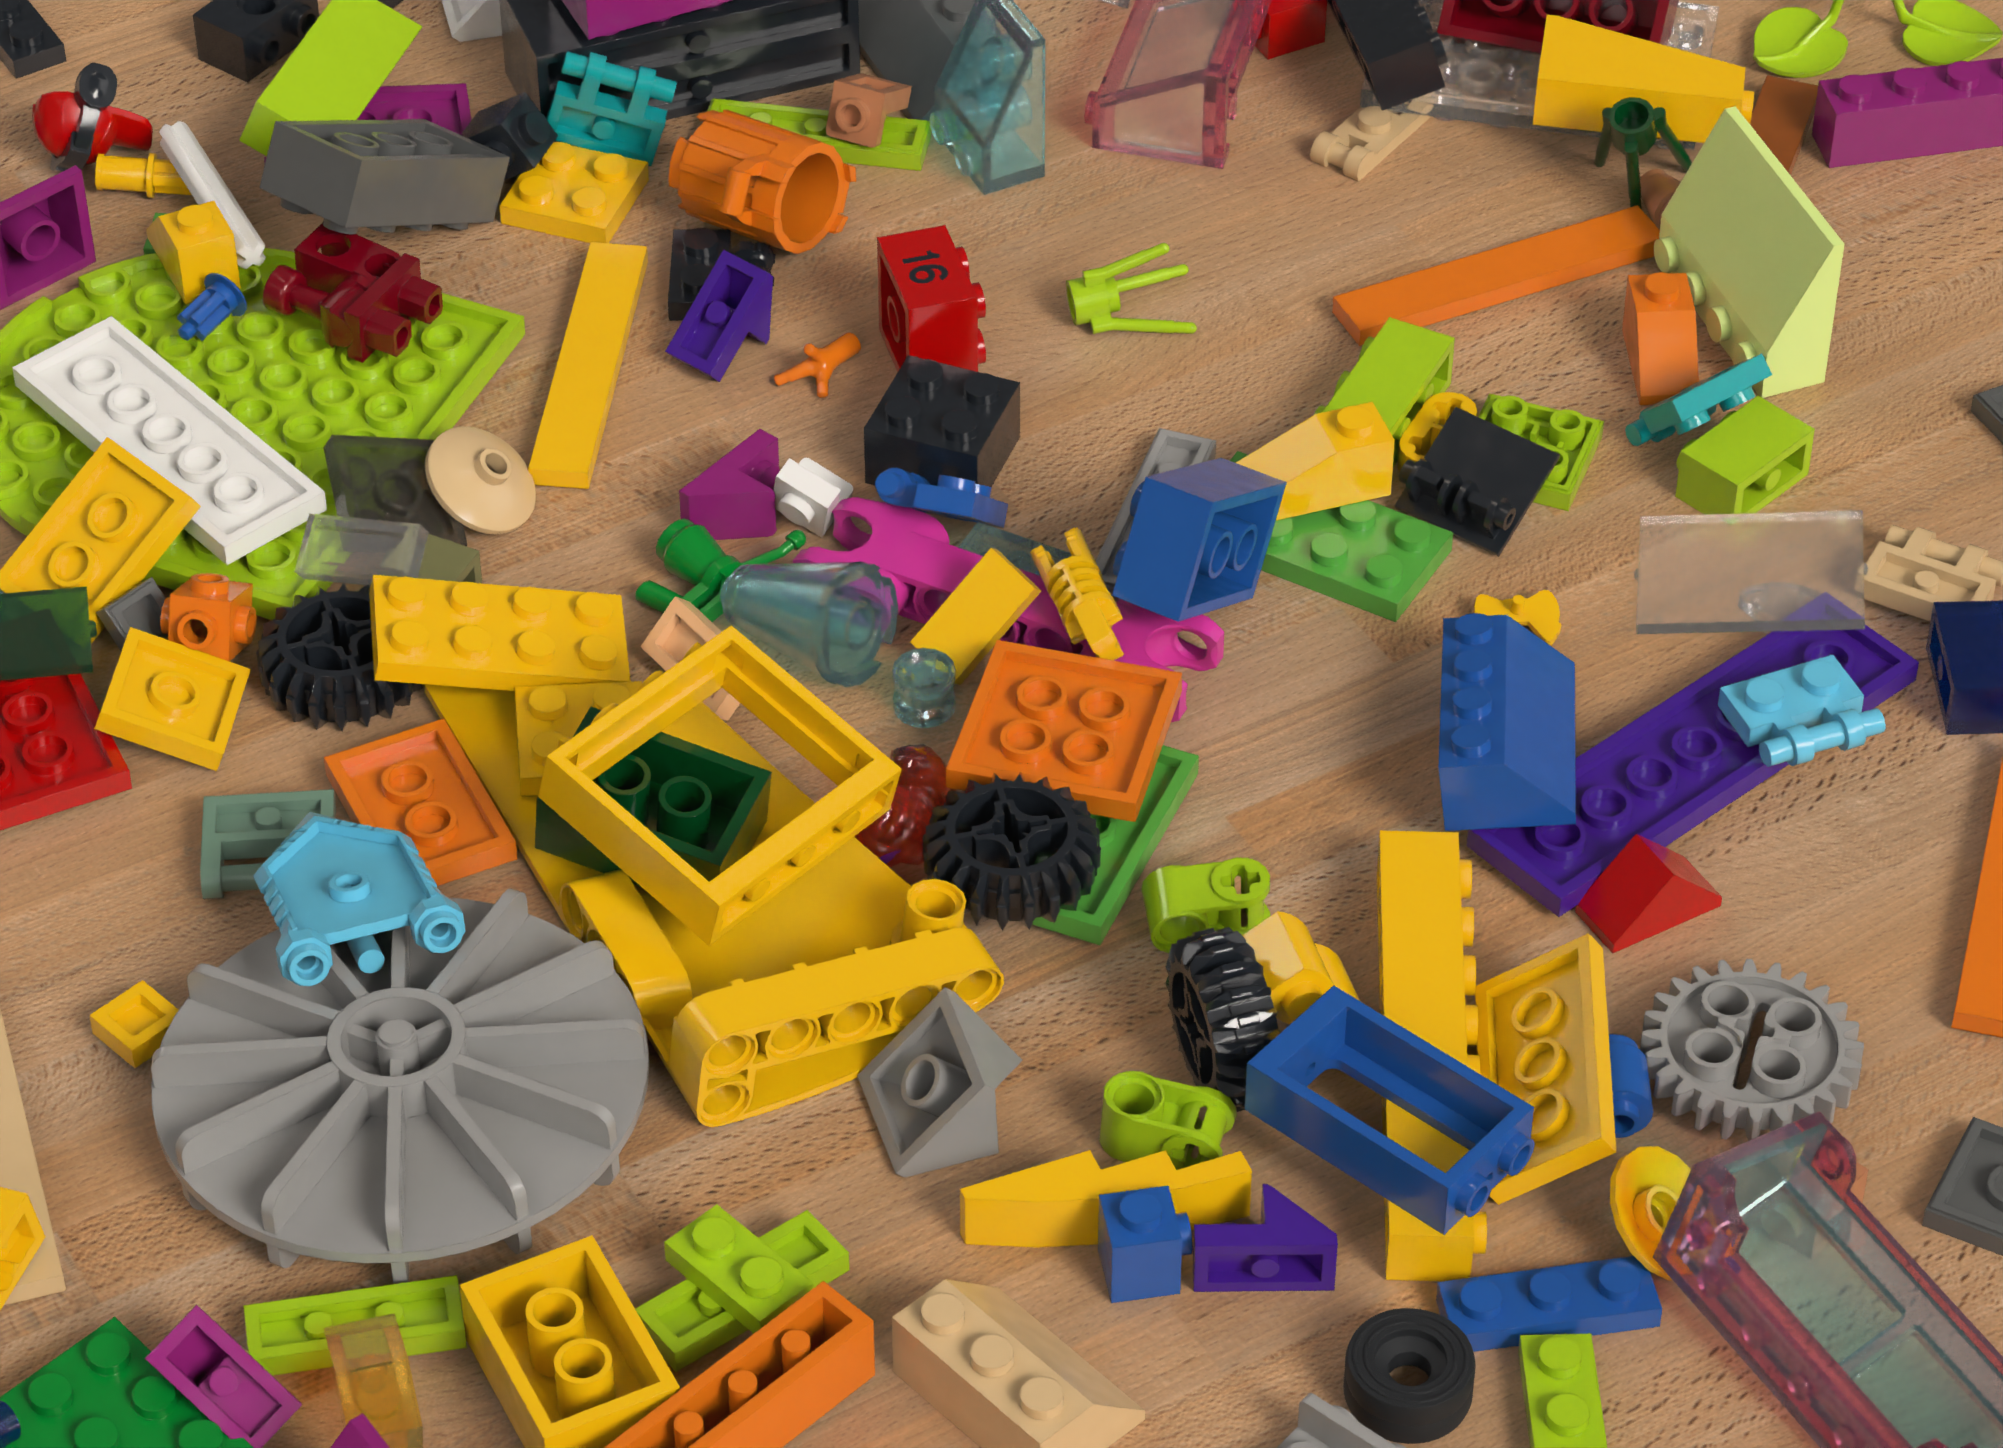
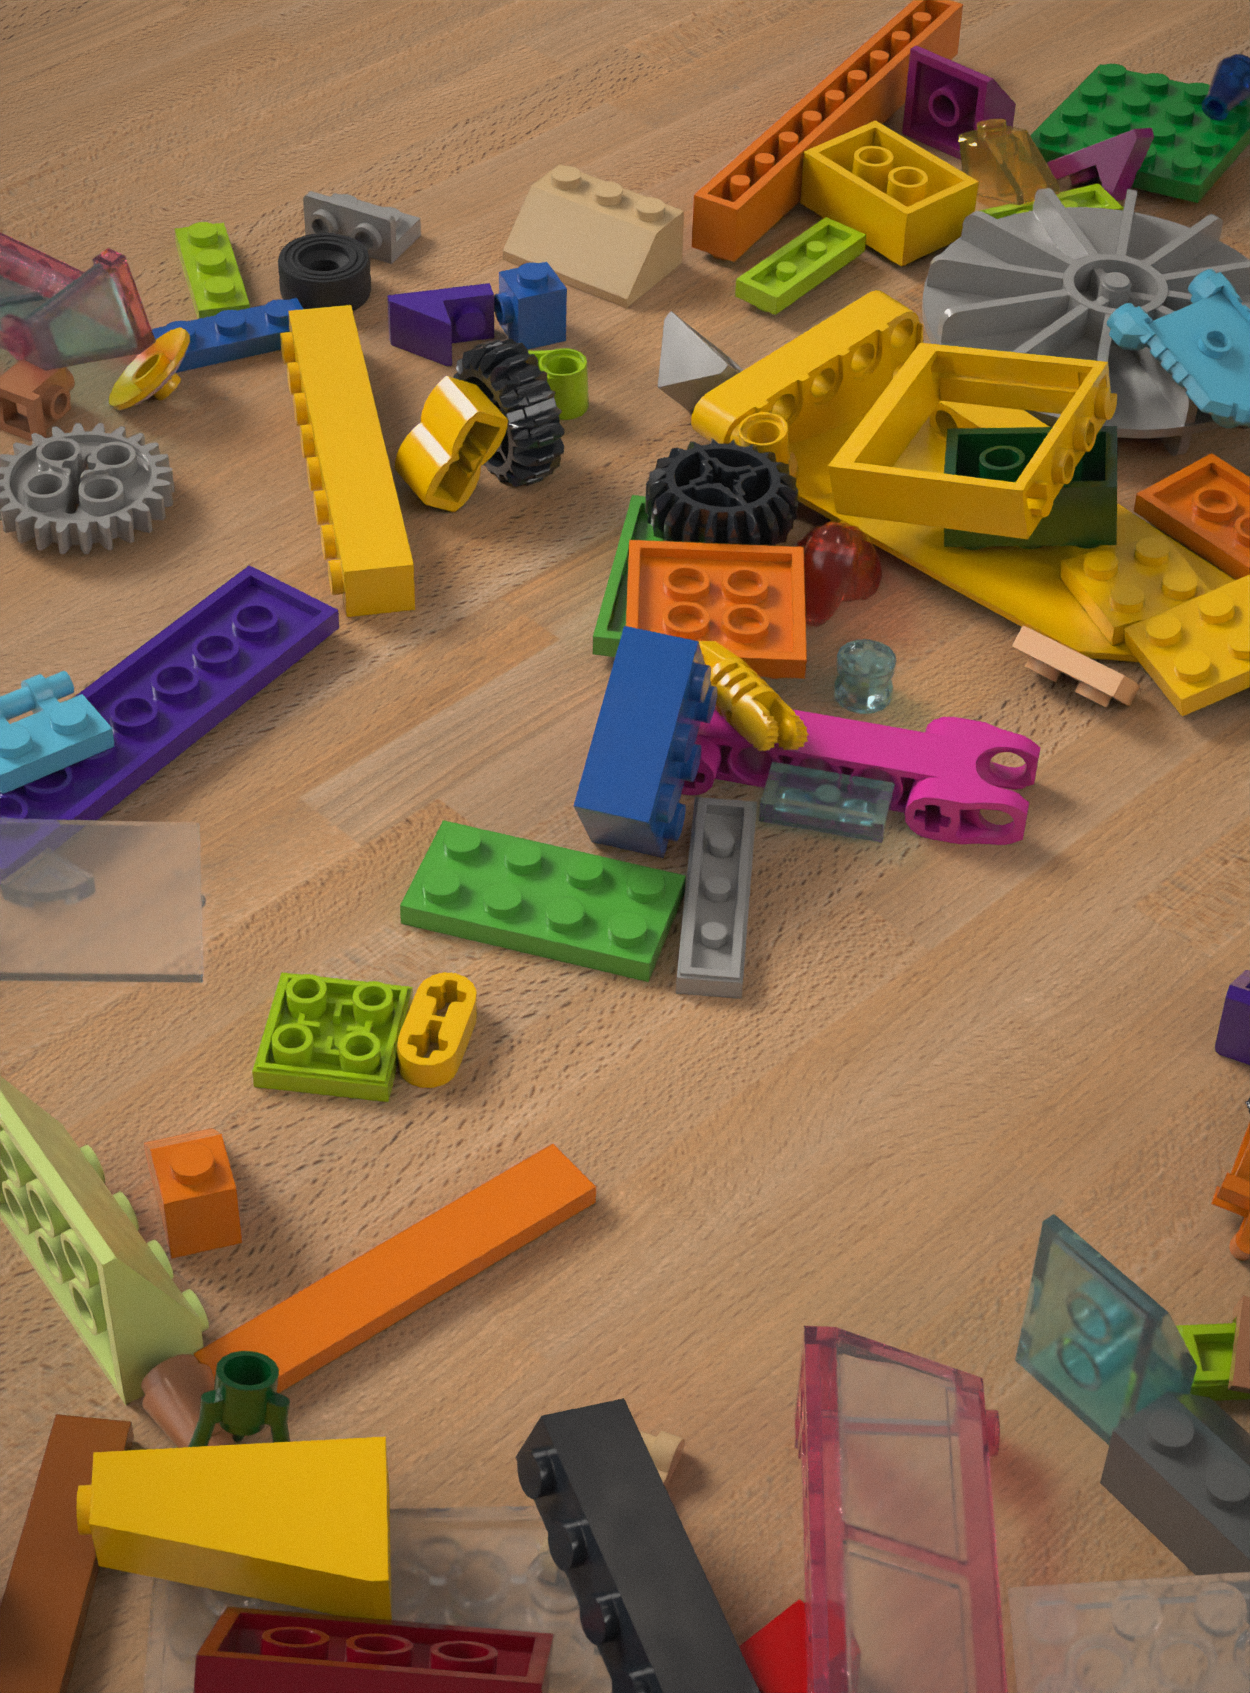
camera: 165 degrees right, 0 degrees up
green piece [635,519,806,622] -> none
lime plate [664,1204,813,1334] -> none
magenta slope [679,429,780,540] -> none
clear light blue cone [720,561,898,687] -> none
orange bar [774,332,861,398] -> none
white bracket [774,458,853,538] -> none
black brick [864,355,1020,487] -> none
blue plate [875,468,1008,528] -> none
red brick [877,225,986,372] -> none
yellow tile [910,548,1041,685] -> none
yellow slope [960,1150,1252,1248] -> none
lime plant [1066,243,1197,334] -> none
lime piece [1141,857,1271,953] -> none
yellow slope [1236,402,1395,521] -> none
blue piece [1245,986,1535,1235] -> none
lime brick [1314,317,1455,467] -> none
black hinge [1394,407,1560,557] -> none
blue slope [1438,613,1576,831] -> none
yellow piece [1473,590,1562,646] -> none
yellow plate [1475,933,1616,1205] -> none
red slope [1575,834,1722,954] -> none
blue brick [1609,1034,1653,1138] -> none
teal plate [1625,354,1772,446] -> none
lime brick [1675,395,1815,531] -> none

